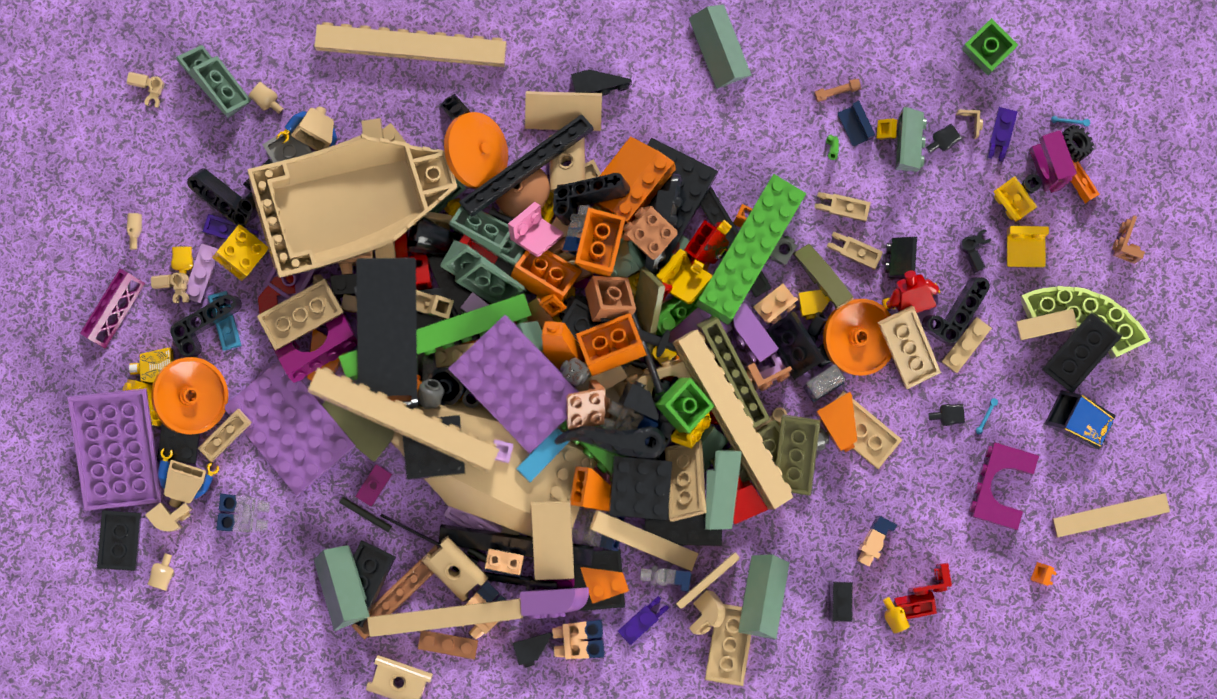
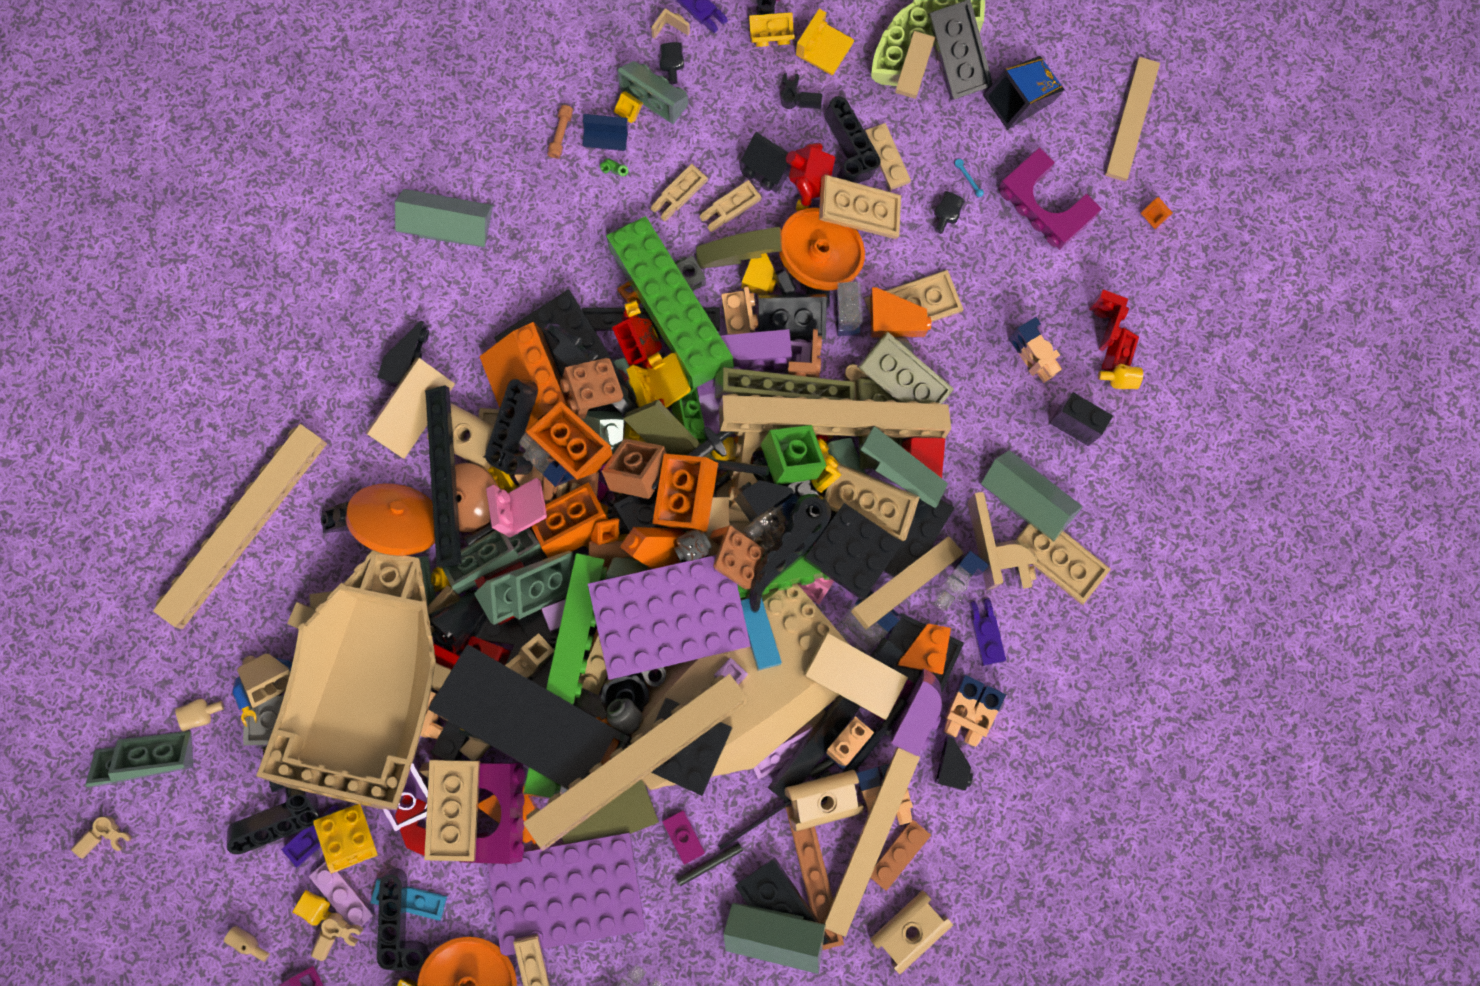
camera: 65 degrees left, 5 degrees down
orange slope [570,466,611,512] -> none

